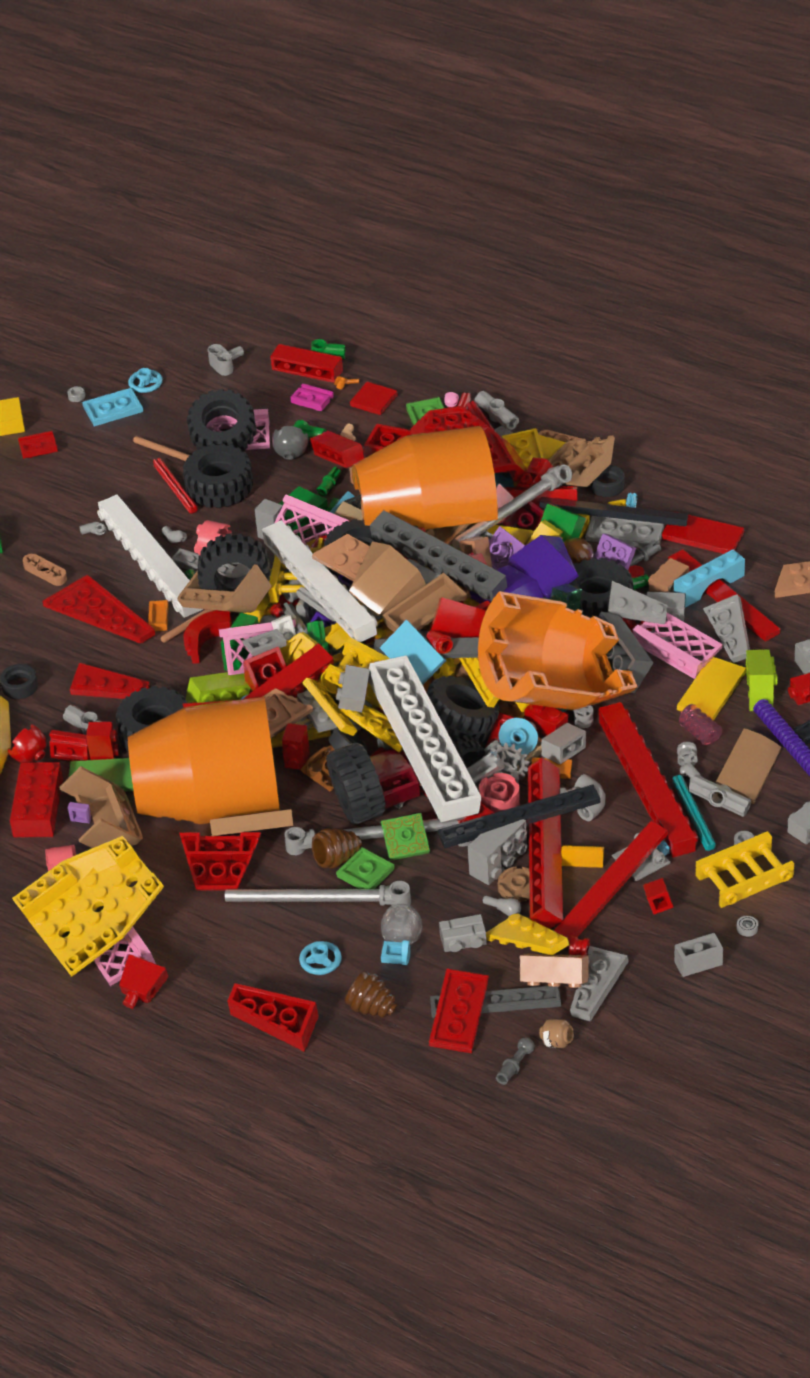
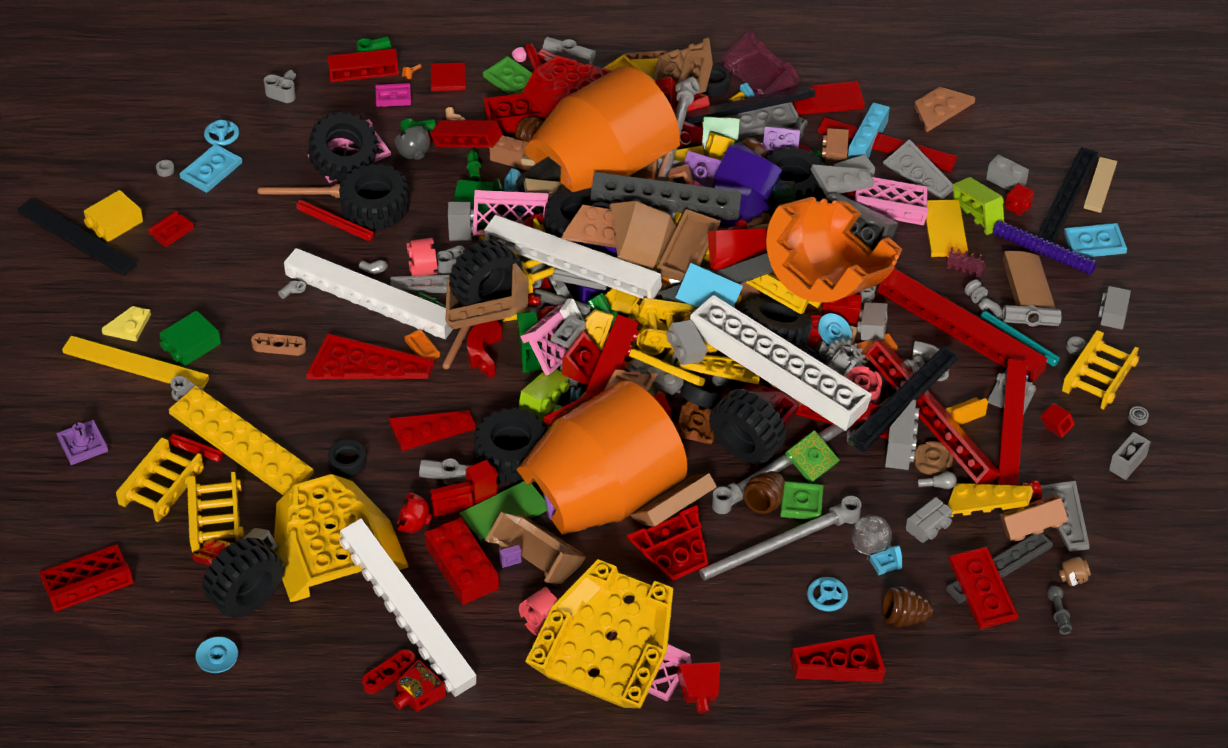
camera: 35 degrees left, 5 degrees up
red cone [426,630,453,654] -> none
none -> clear pink windscreen [721,30,801,96]

